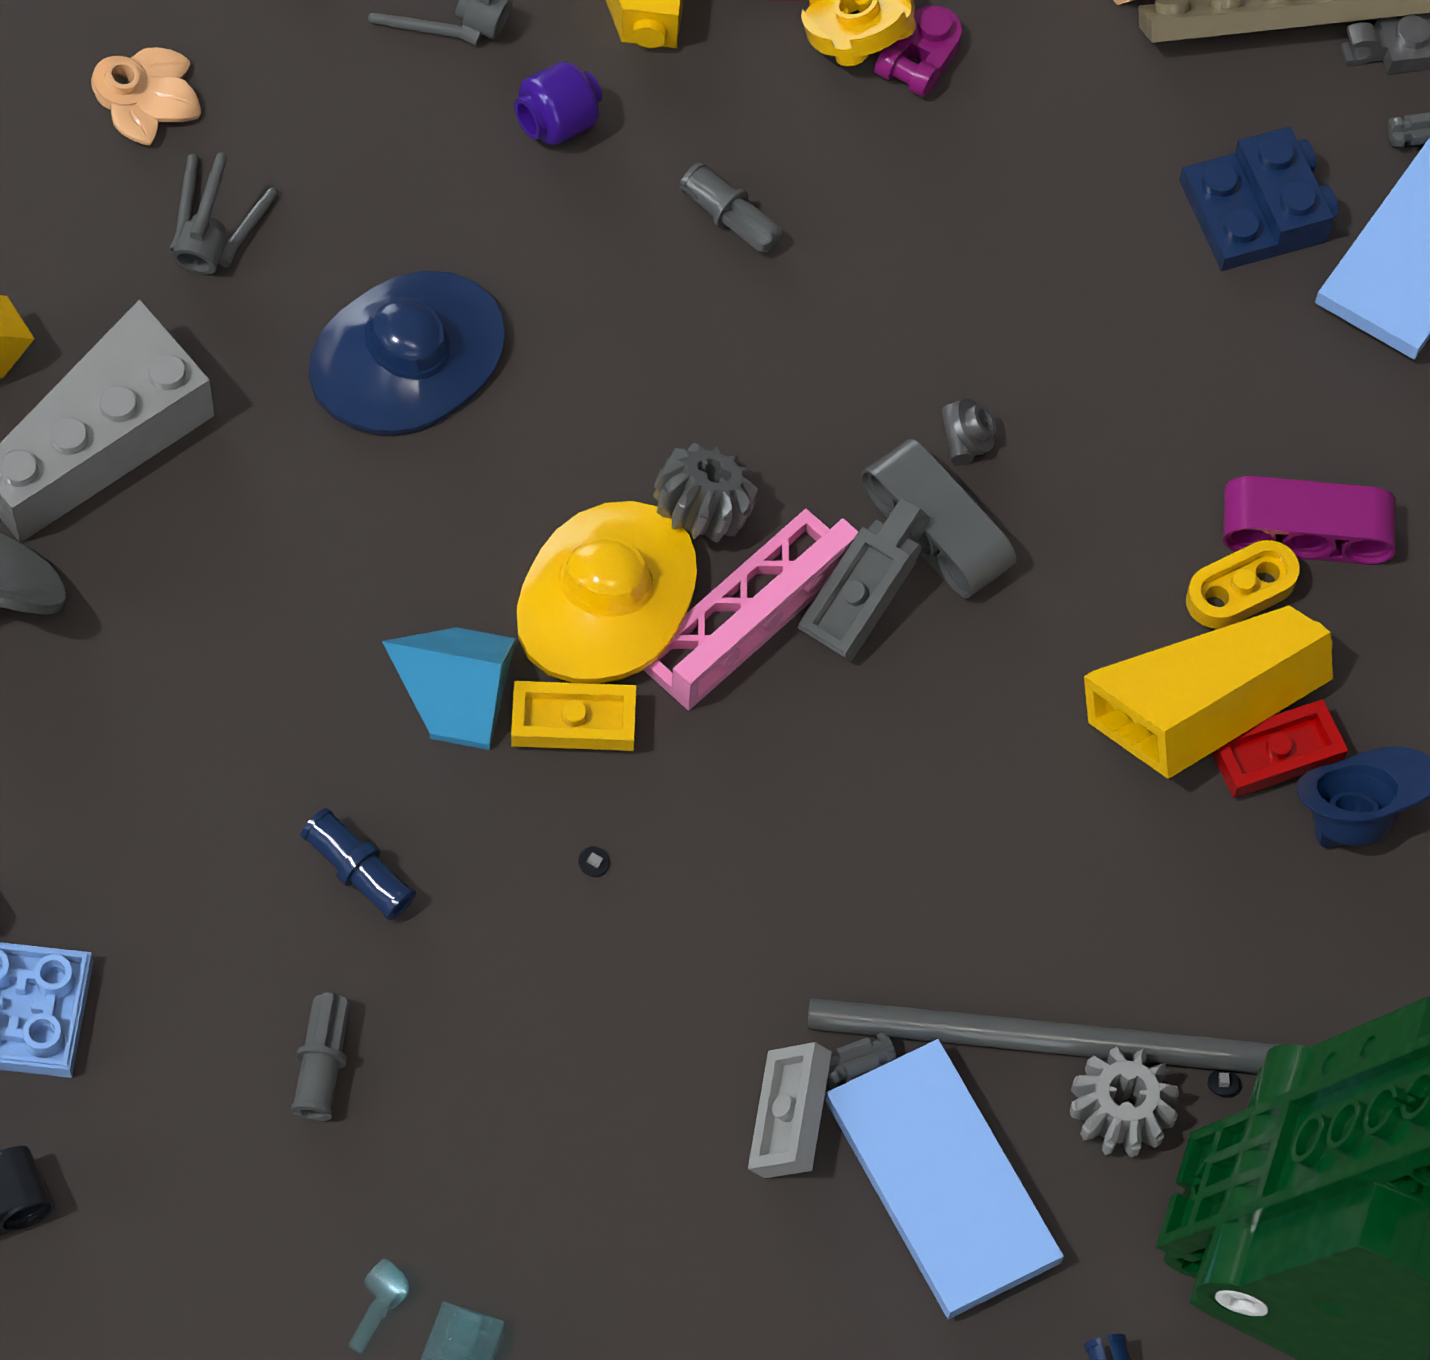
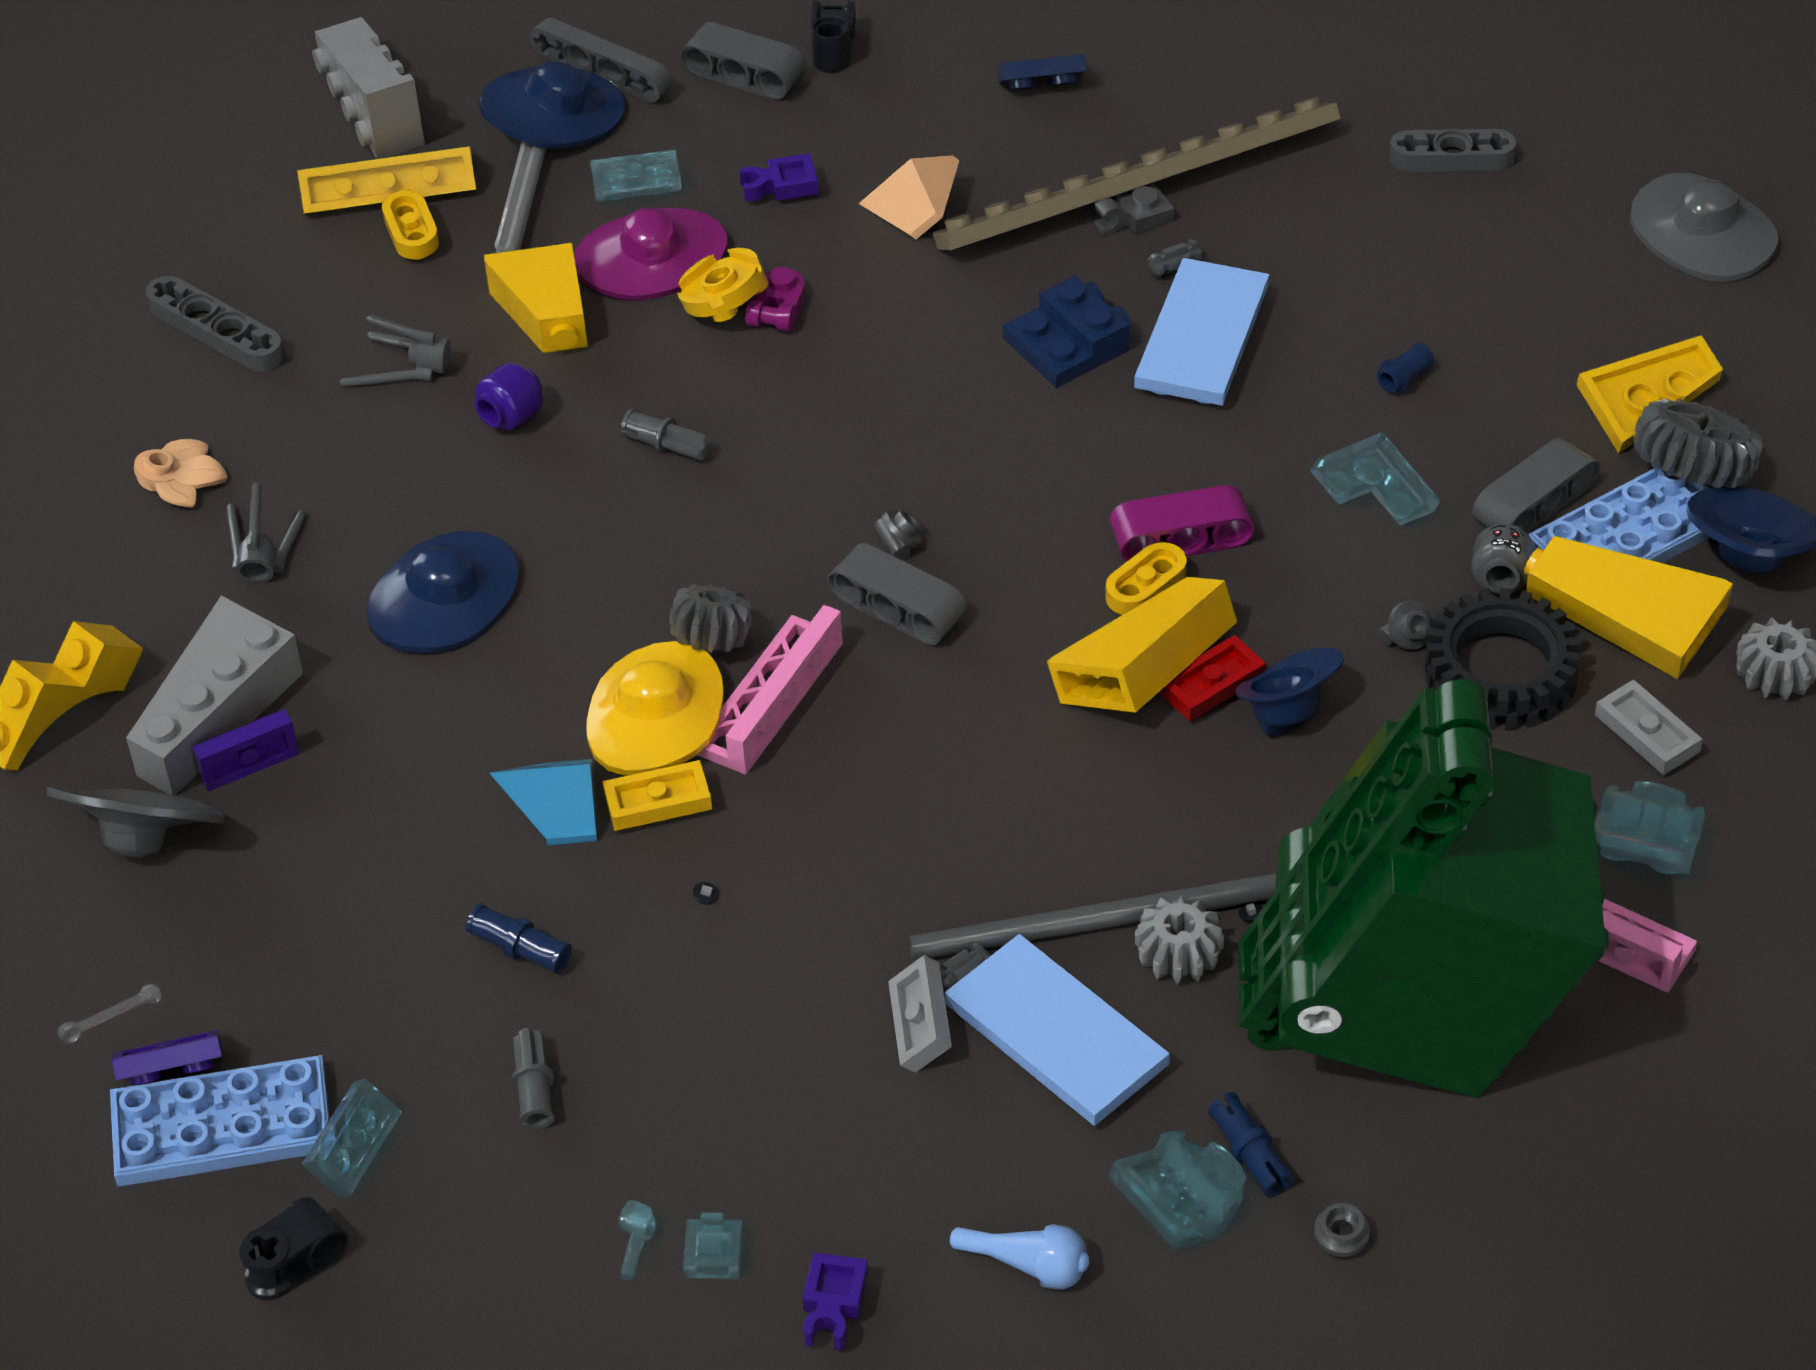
camera: 10 degrees left, 15 degrees down
dark grey hinge [798,497,930,662] -> none
none -> dark purple plate [193,709,300,792]
none -> clear light blue plate [301,1078,402,1198]

